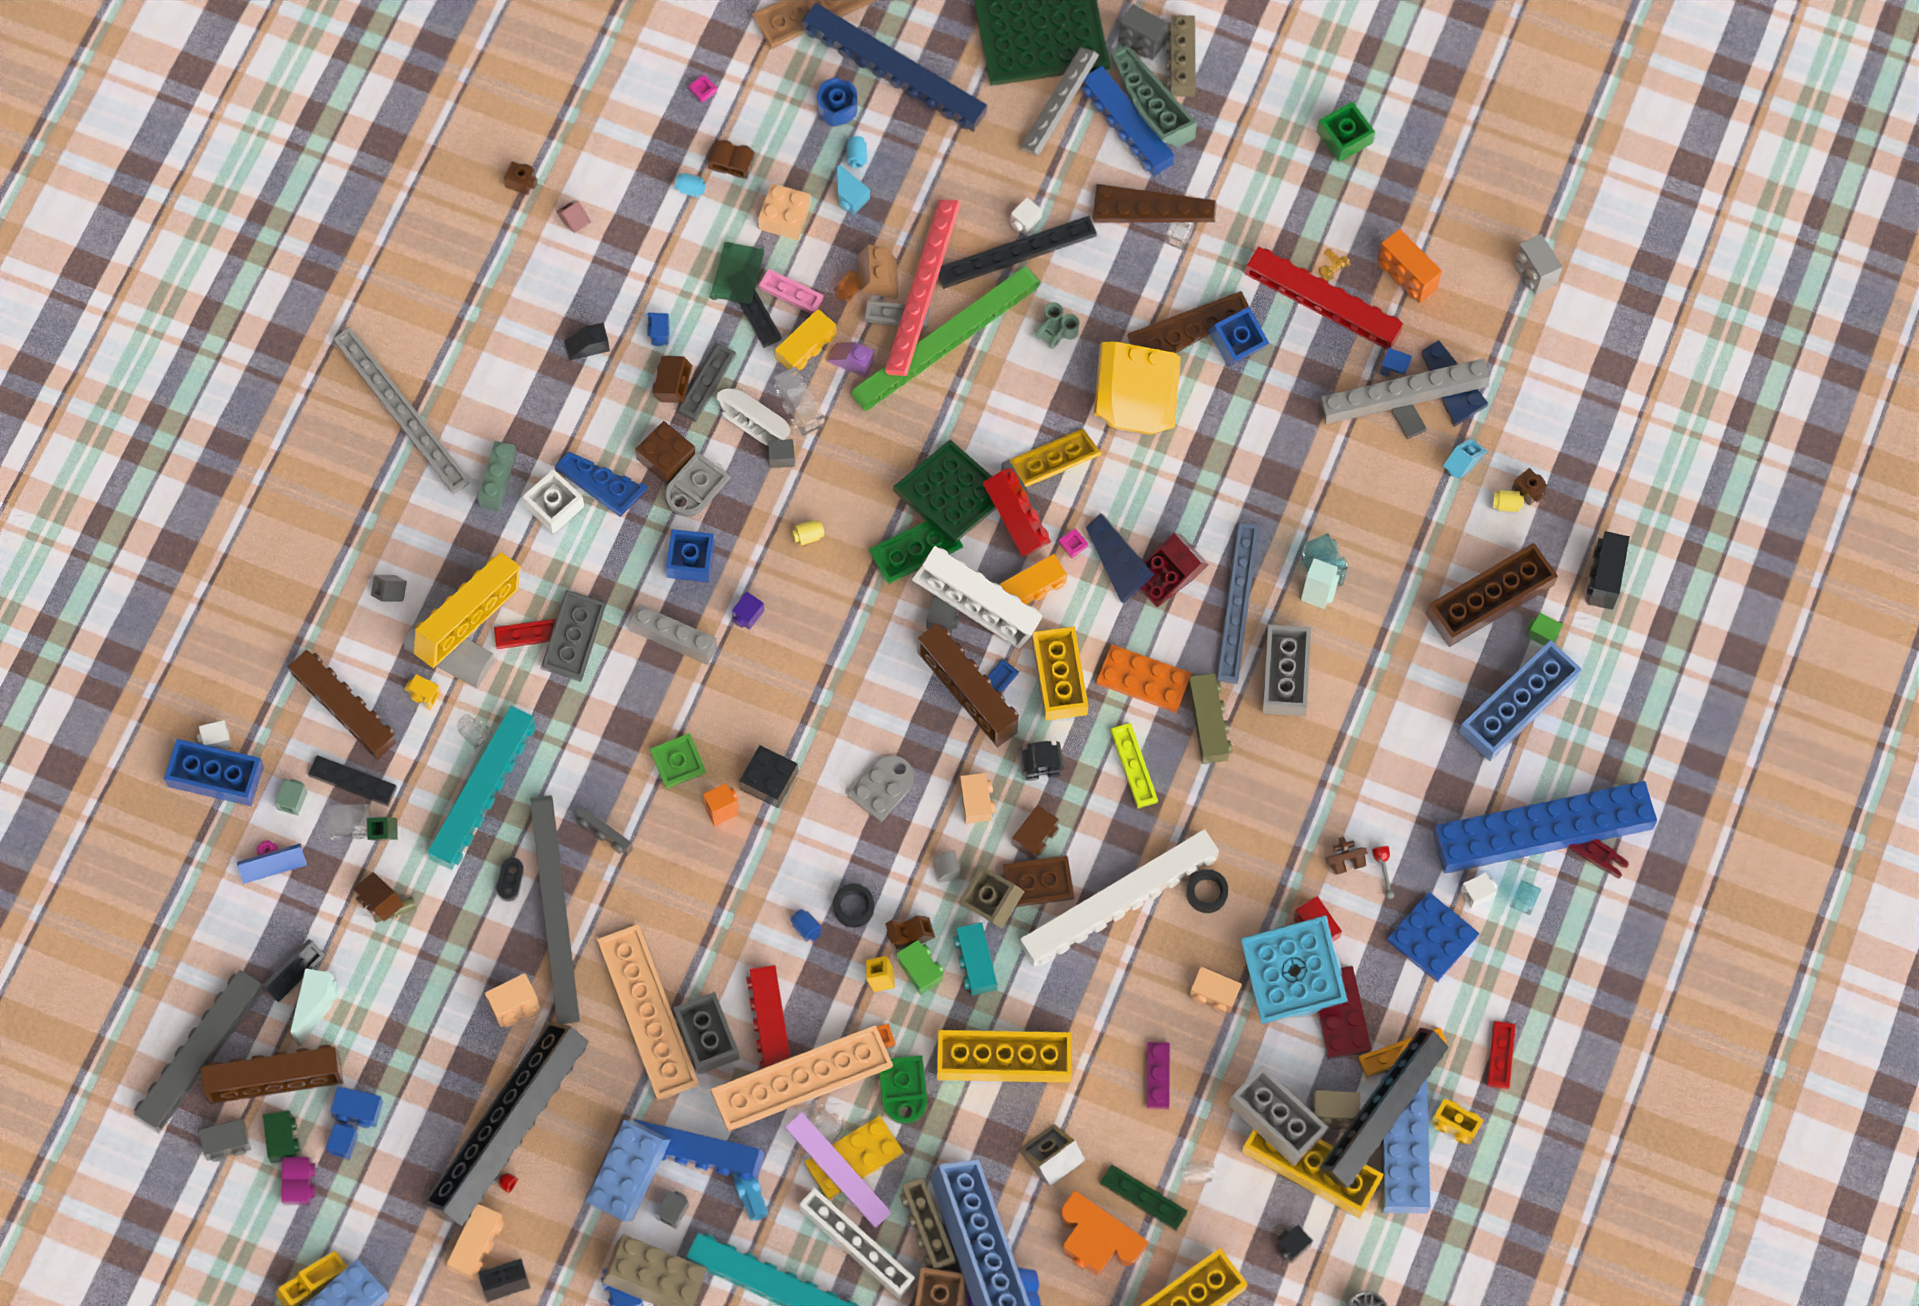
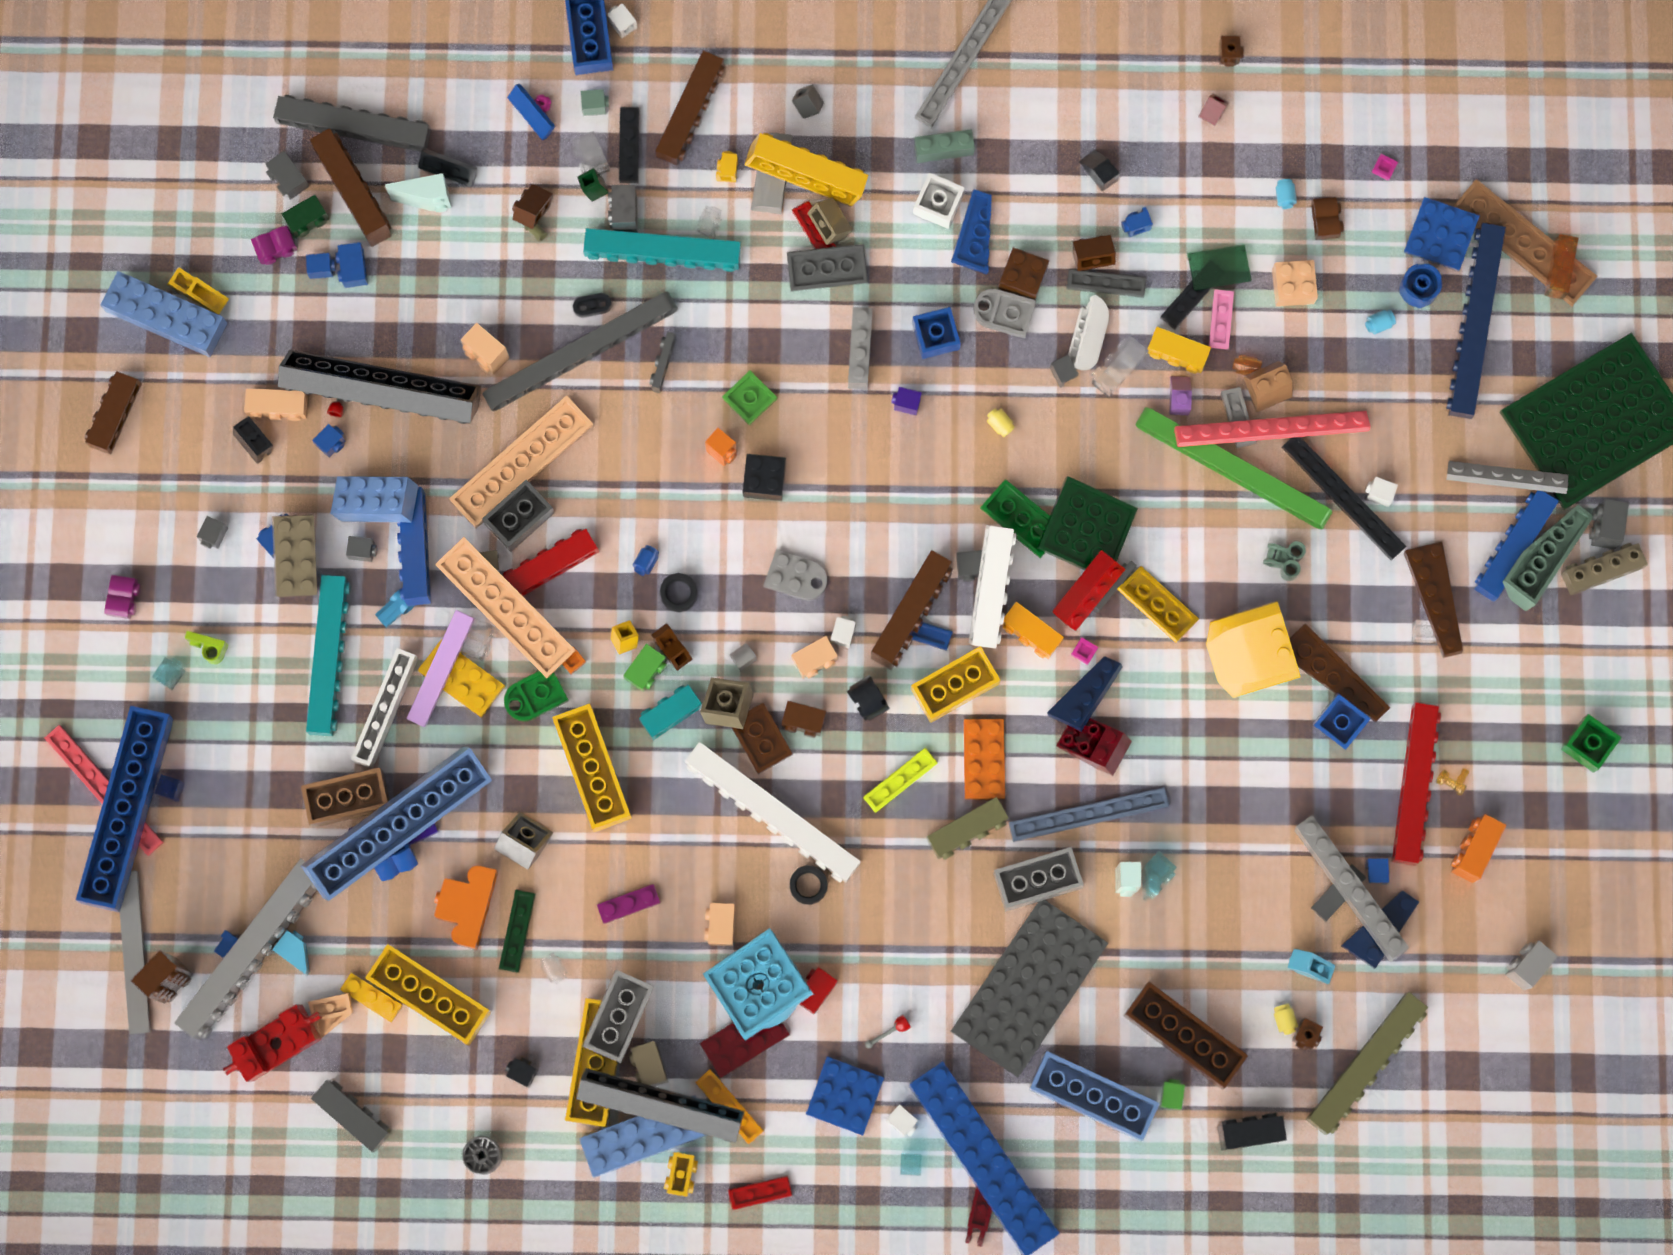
camera: 70 degrees right, 10 degrees up
medium azure slope [837,165,870,215] -> none
dark tan brick [900,1178,955,1271] -> none
reddish brown hips [1325,837,1368,875] -> none
none -> blue brick [312,424,345,458]
none -> flat silver brick [608,185,638,233]
none -> dark tan brick [808,198,853,245]
none -> white brick [831,616,856,648]
none -> dark grey plate [951,900,1108,1078]
none -> olive brick [1306,992,1428,1135]
none -> blue plate [1404,197,1480,271]

